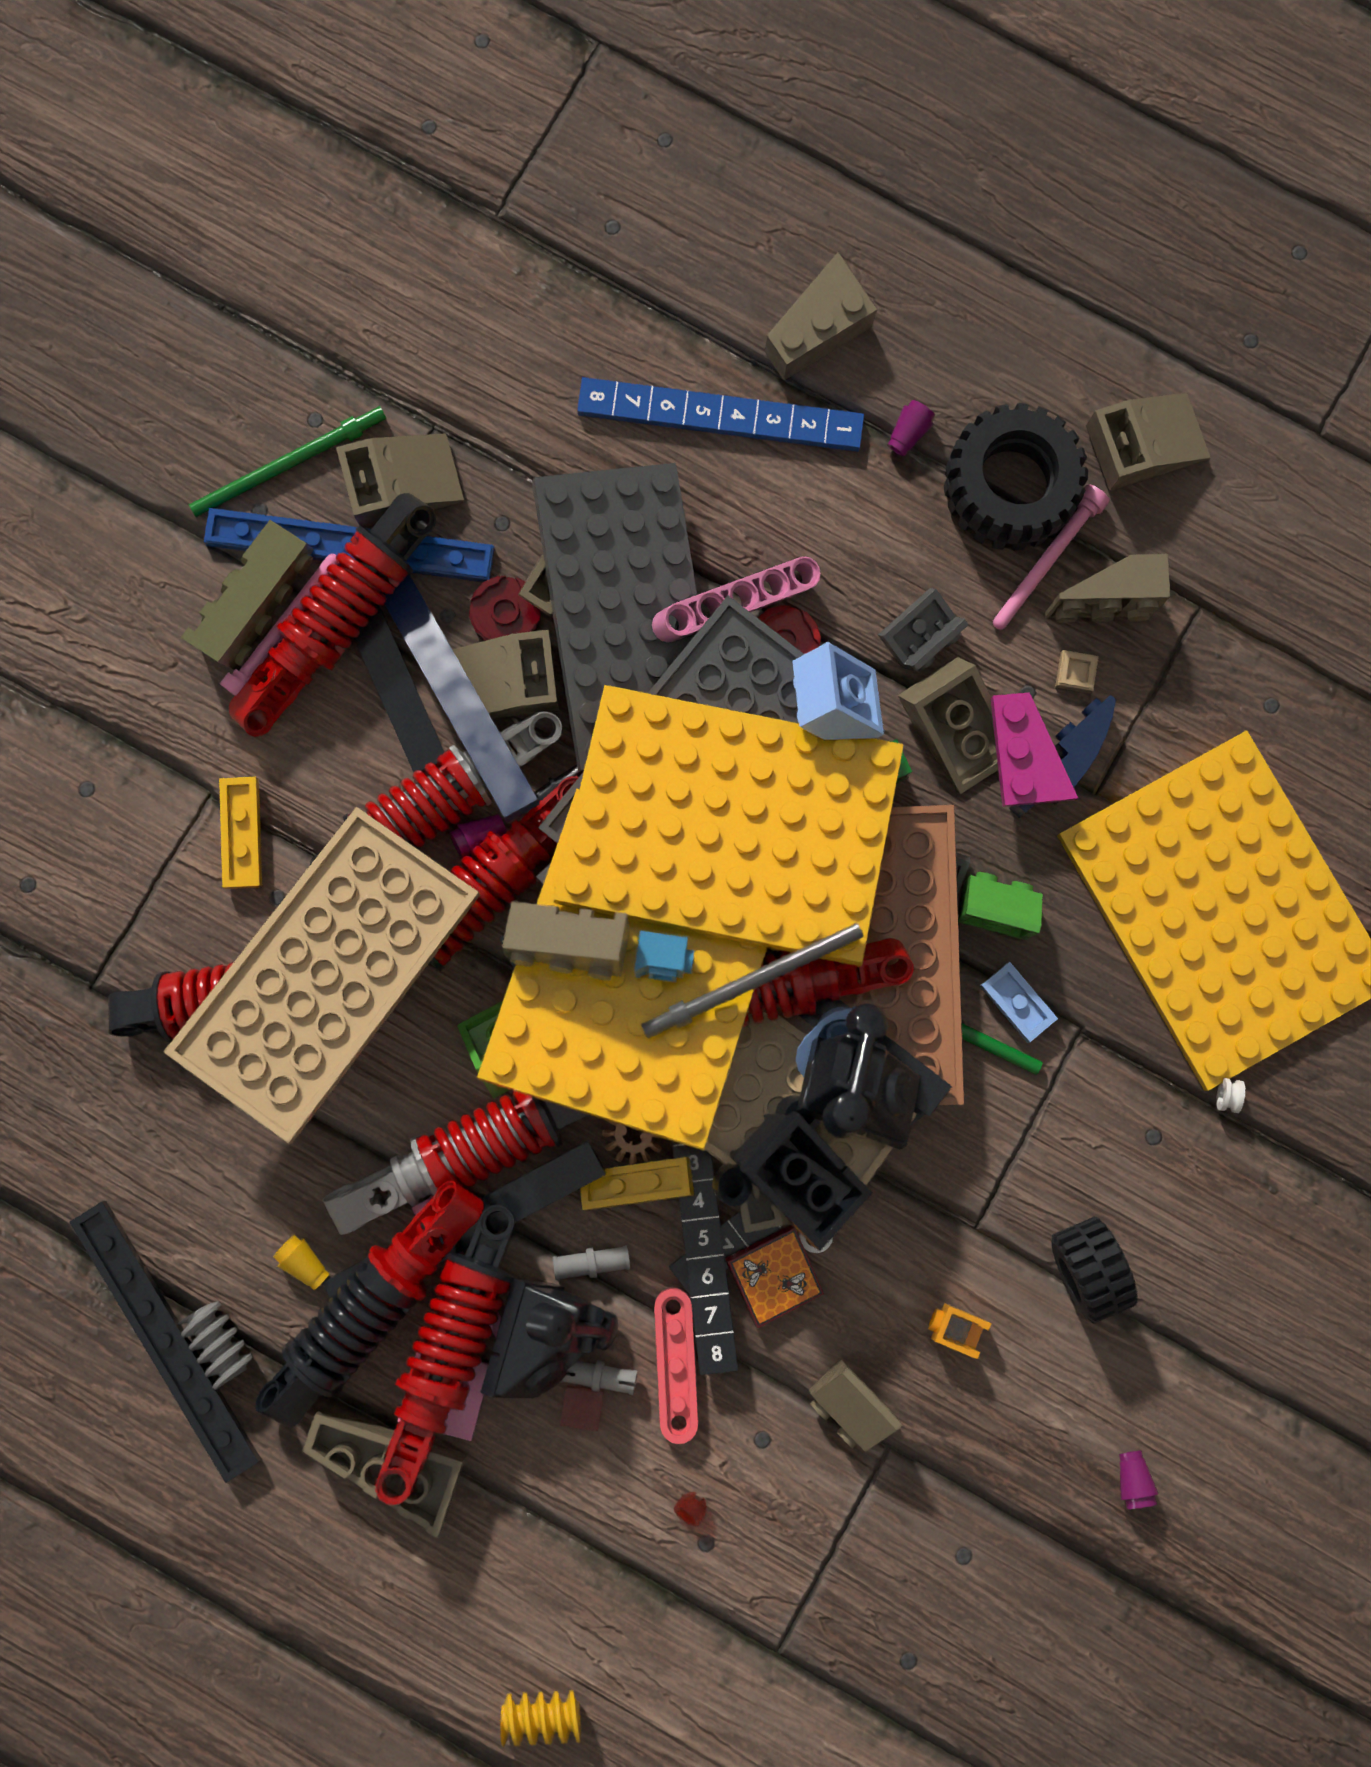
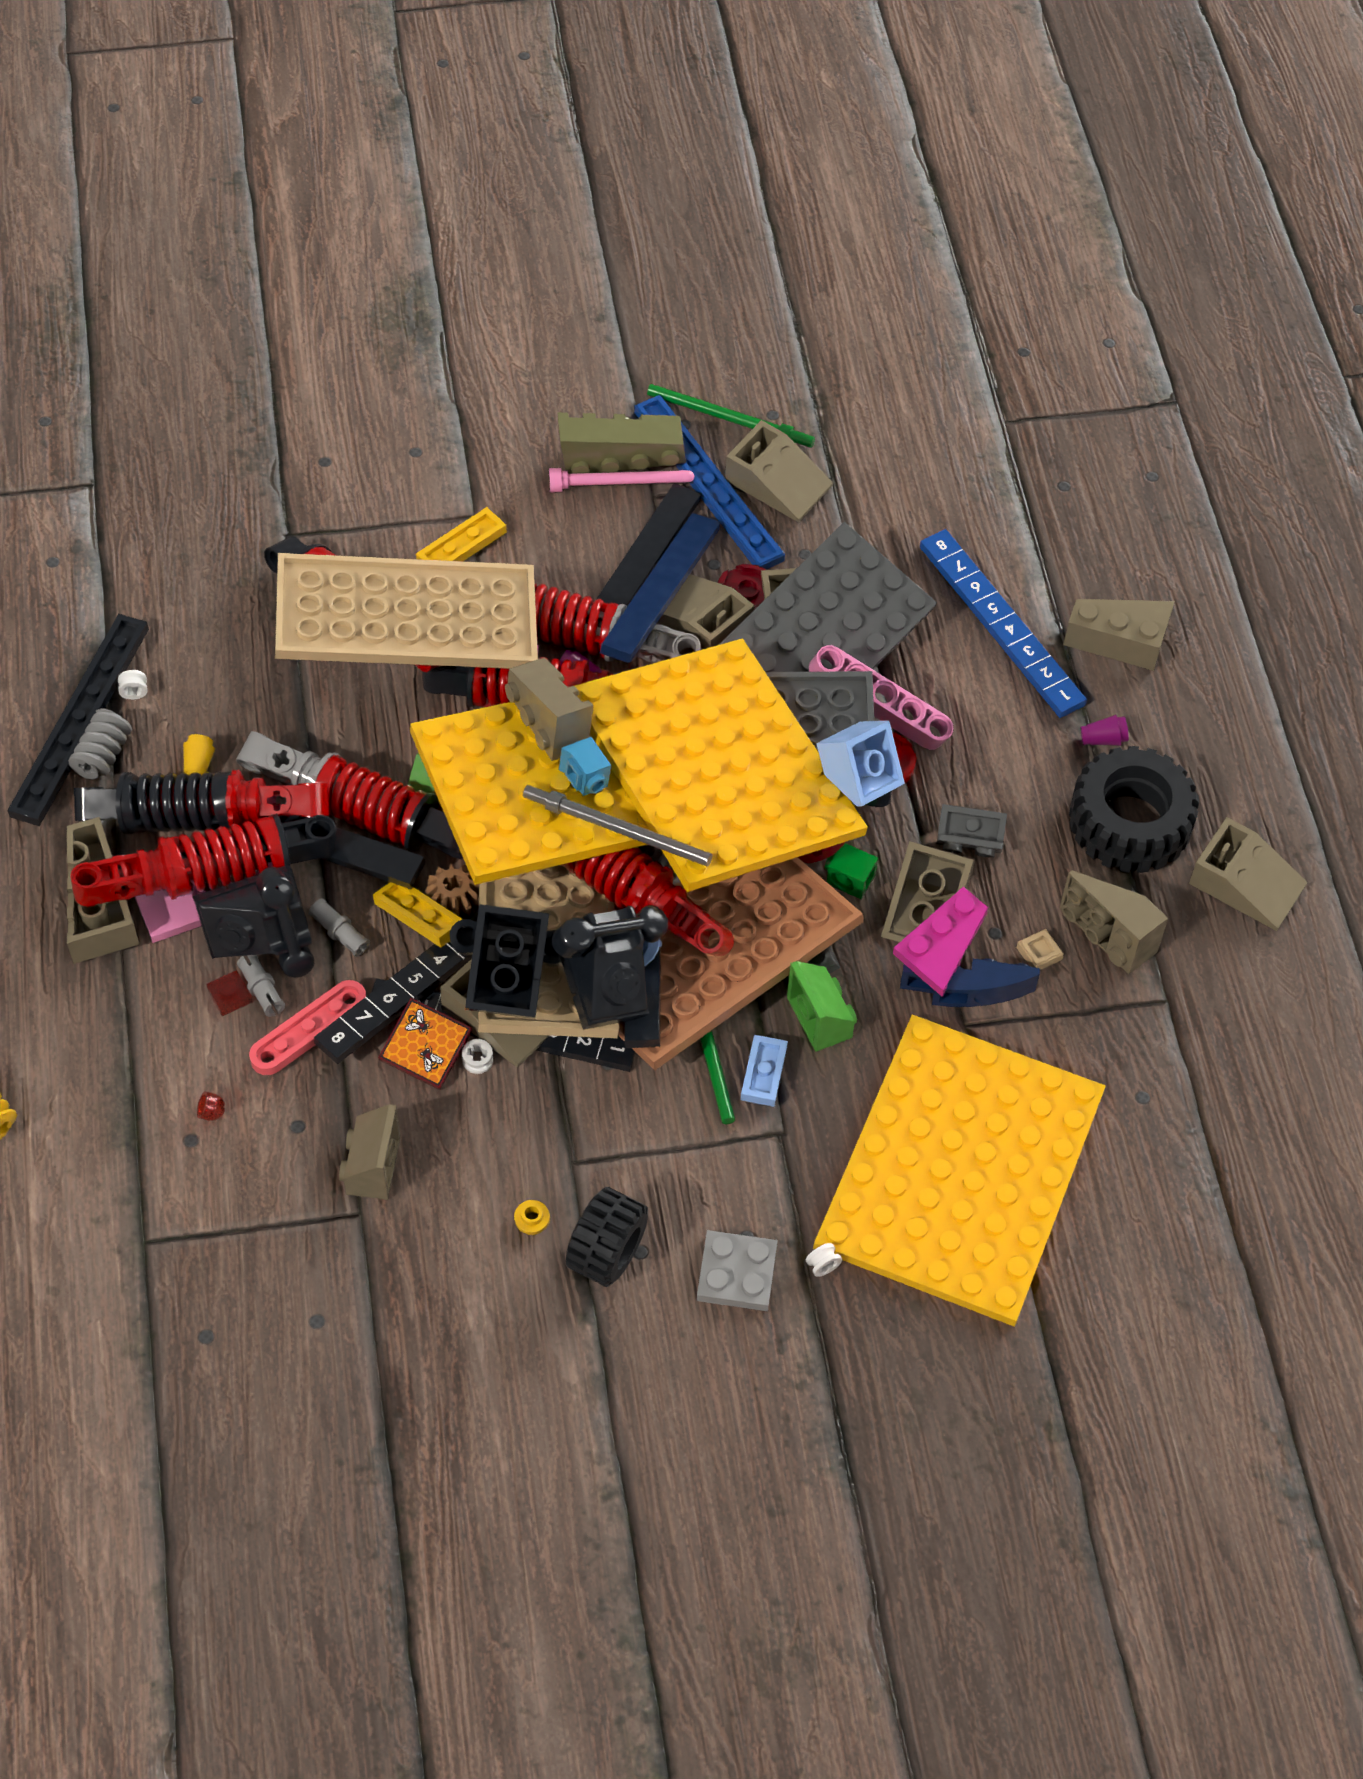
camera: 55 degrees right, 25 degrees down
piece [228,493,436,737] -> none
light orange window [928,1303,991,1359] -> none
bright pink piece [993,484,1110,630] -> none
magenta cone [1119,1450,1159,1509] -> none
none -> white bush [118,670,148,700]
none -> yellow plate [514,1200,550,1235]
none -> light grey plate [697,1230,778,1311]

